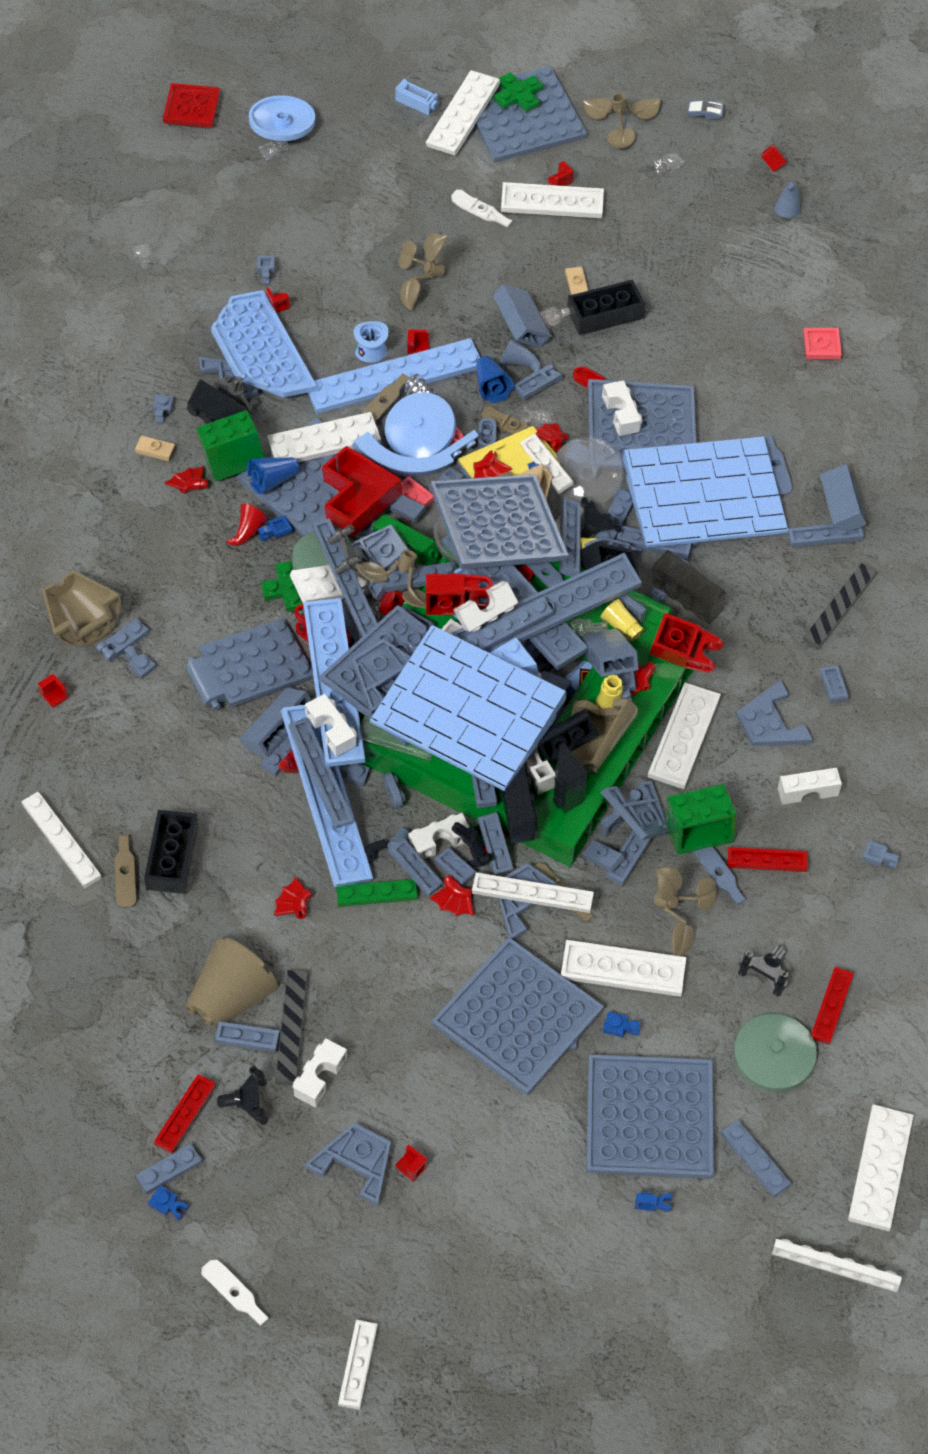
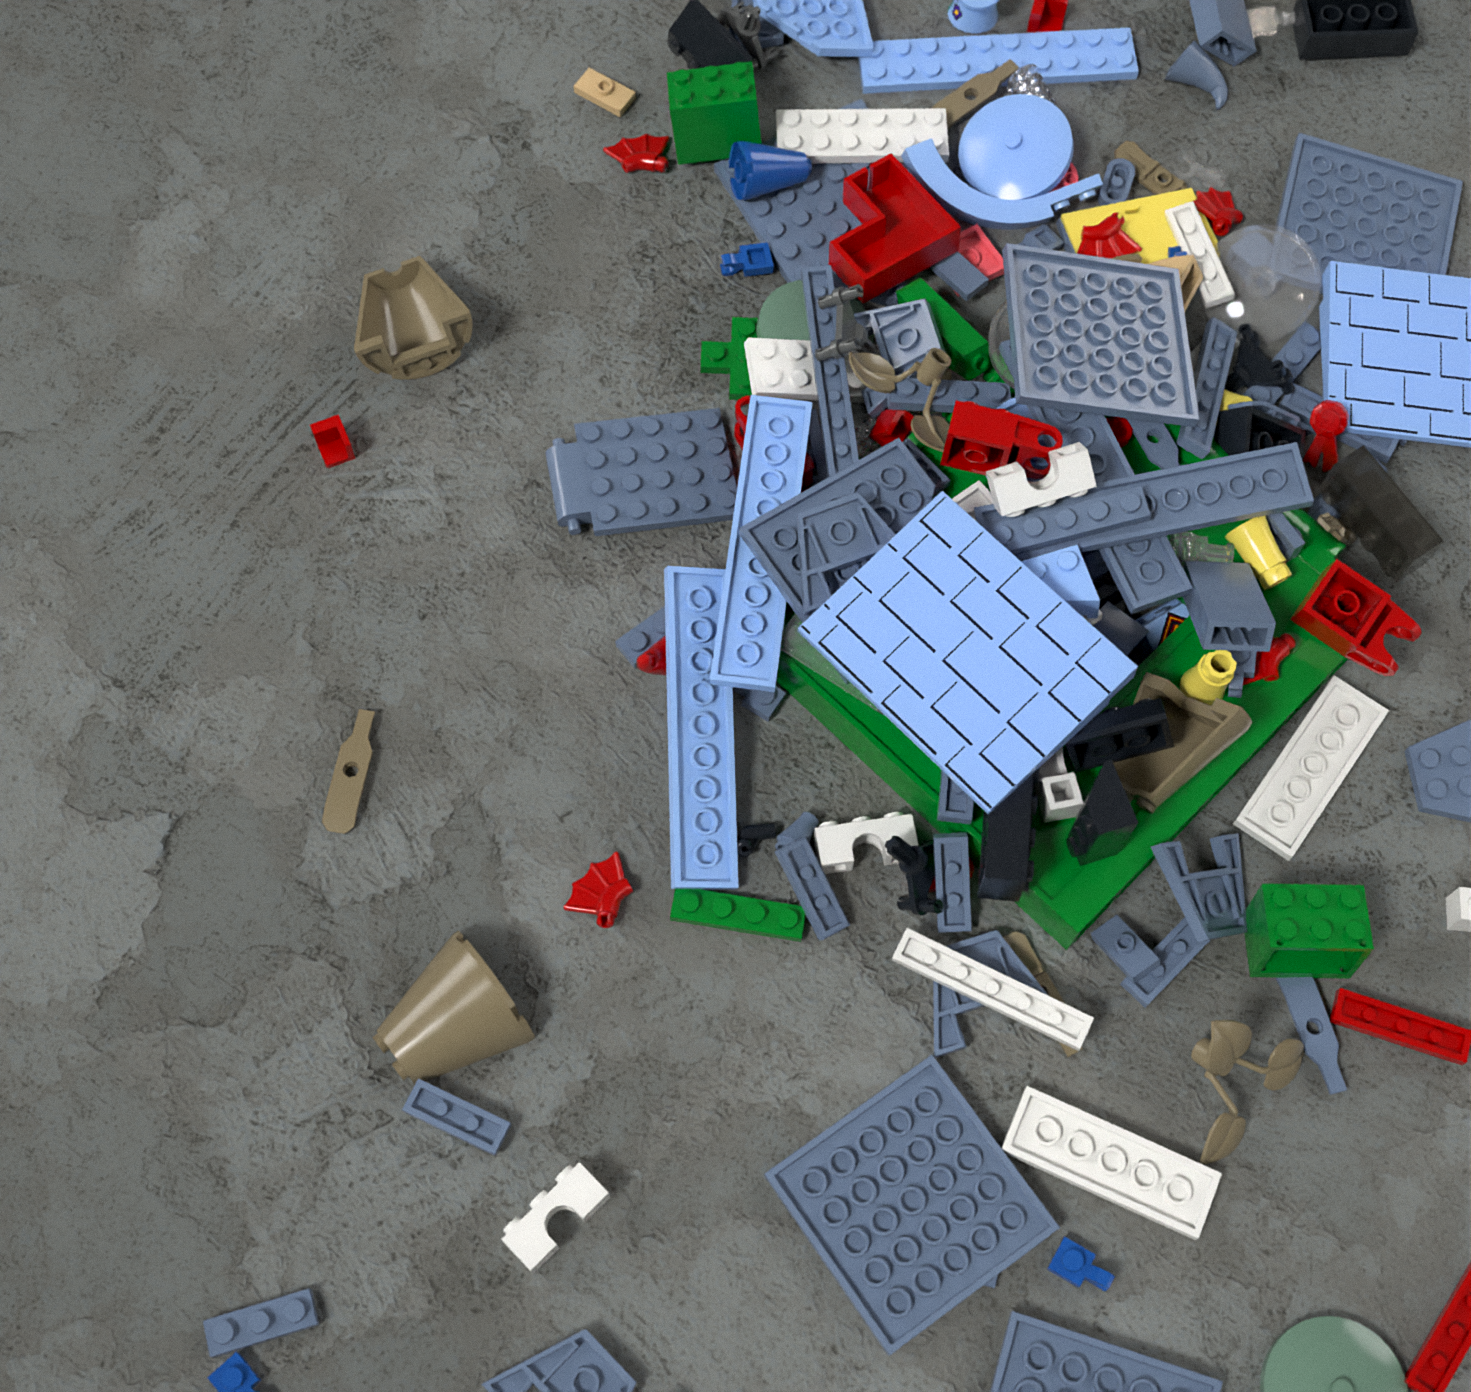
camera: 15 degrees right, 10 degrees up
white plate [21,792,102,889] -> none
sand blue plate [96,618,149,662] -> none
sand blue plate [124,646,156,679] -> none
black brick [144,810,199,894] -> none
sand blue plate [153,394,174,423] -> none
red plate [154,1074,216,1154] -> none
black axle [217,1066,268,1125] -> none
red hat [226,504,268,546] -> none
sand blue brick [239,688,312,757] -> none
tile [275,970,308,1085] -> none
sand blue plate [288,718,354,828] -> none
white arch [305,694,357,757] -> none
sand blue plate [382,772,405,808] -> none
red arm [430,875,474,916] -> none
sand blue plate [434,847,476,887] -> none
blue cone [476,356,514,403] -> none
sand blue plate [513,364,563,400] -> none
red tile [573,366,605,389] -> none
sand blue plate [600,790,641,838] -> none
white arch [602,381,643,436] -> none
black axle [738,945,789,996] -> none
none -> red piece [1303,400,1349,472]
none -> dark tan piece [1317,513,1357,545]

